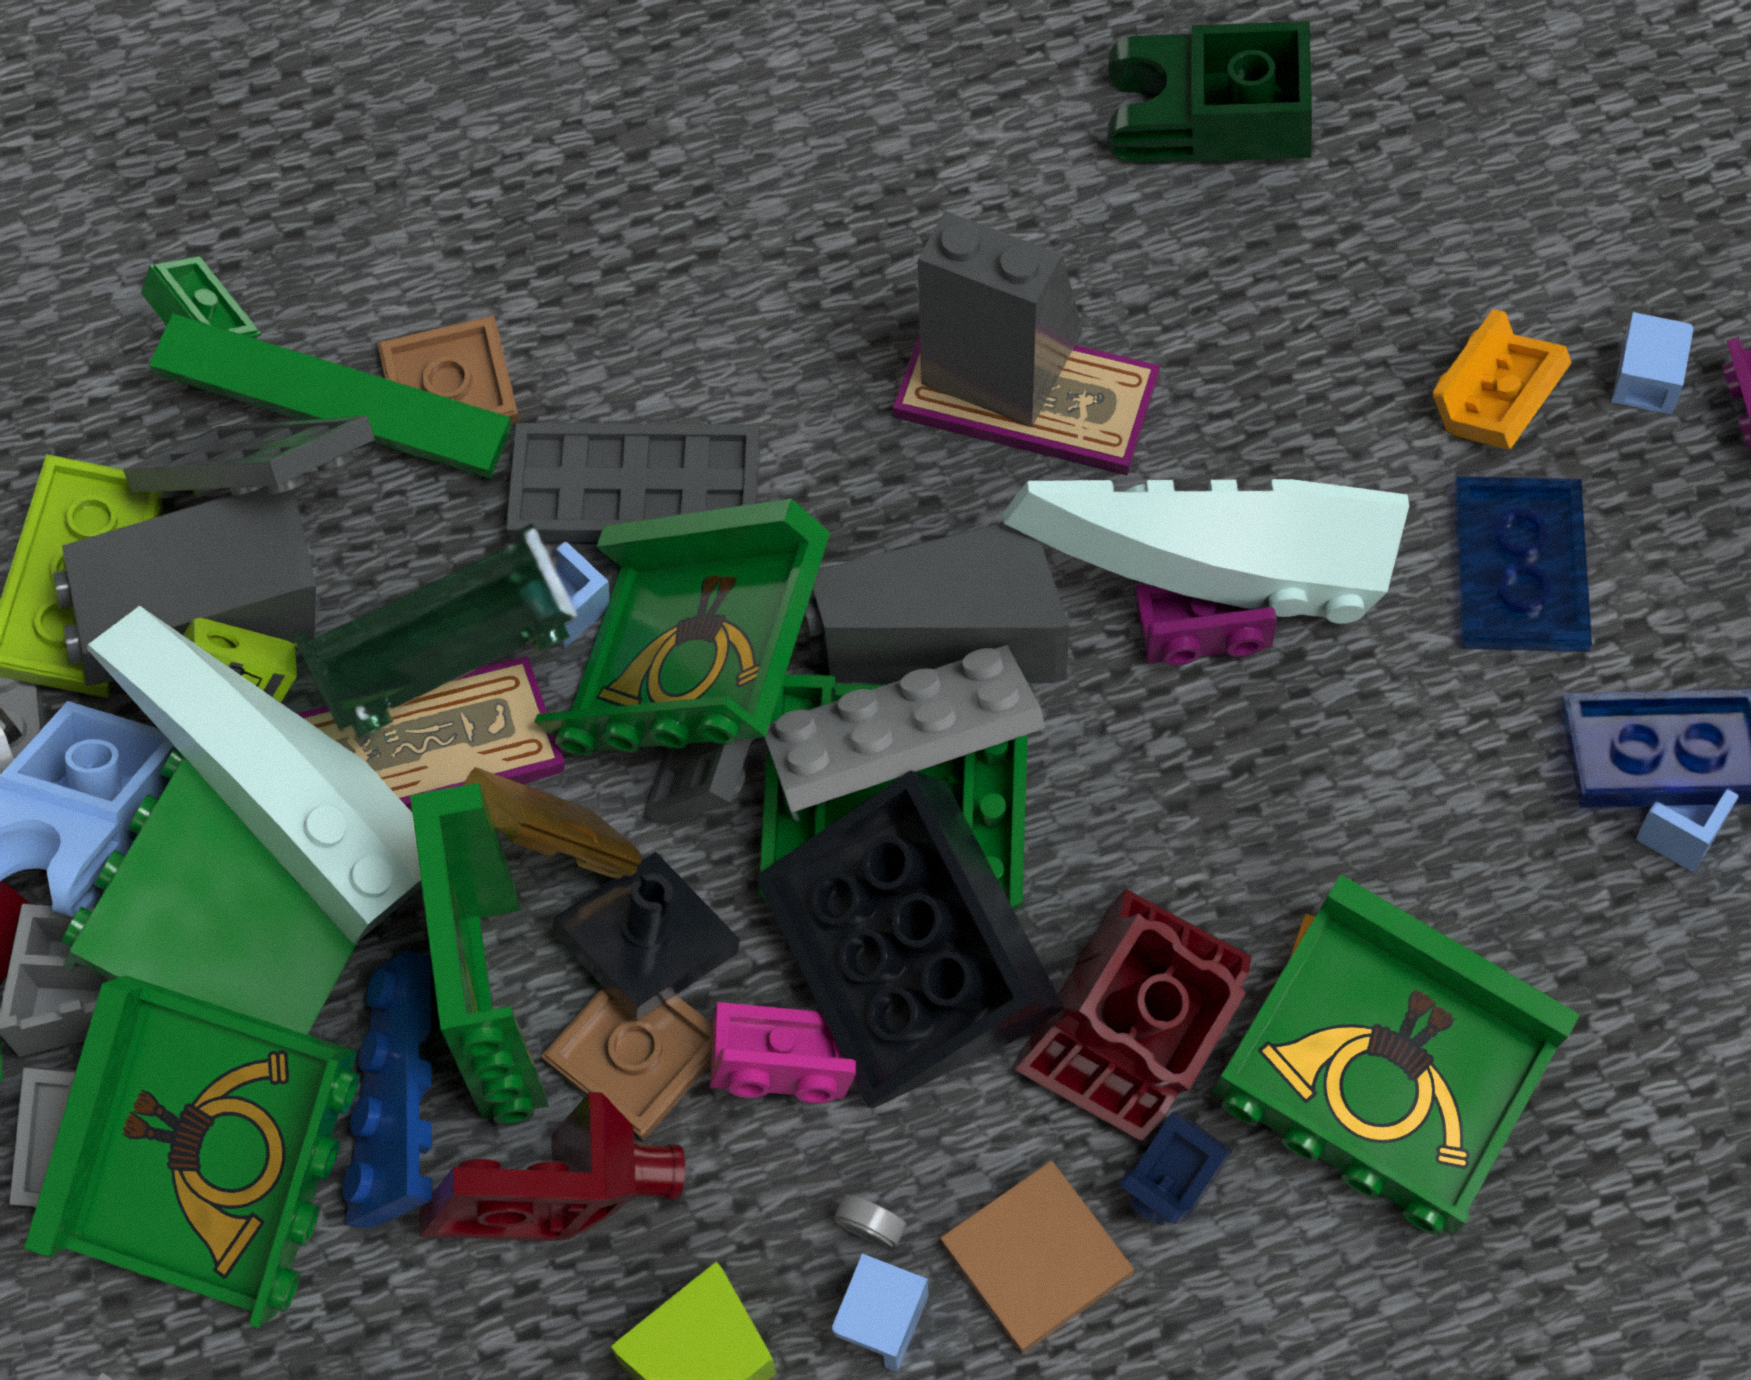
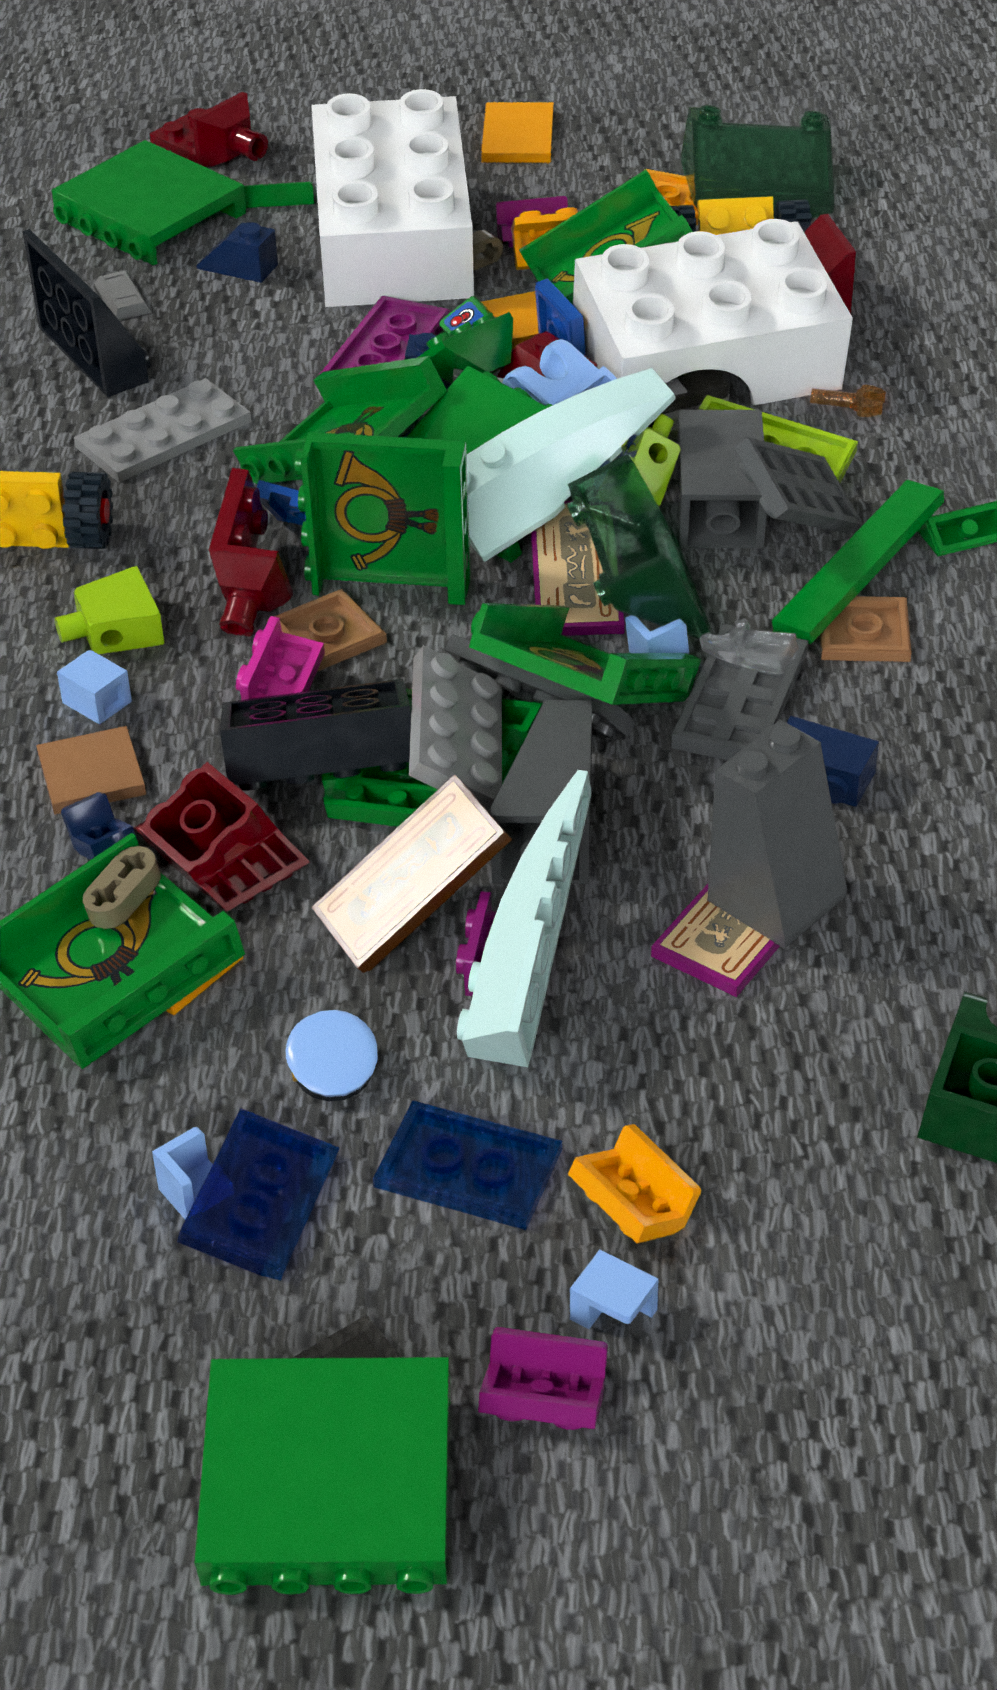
camera: 105 degrees right, 20 degrees down
pearl gold piece [463,767,642,880] -> none
black tile [552,852,740,1022] -> none
light grey tile [834,1194,907,1249] -> none
none -> dark tan beam [83,846,161,929]
none -> light blue piece [286,1010,378,1101]
none -> tile [312,774,512,973]
none -> clear slope [699,618,798,674]
none -> dark blue slope [787,716,879,807]

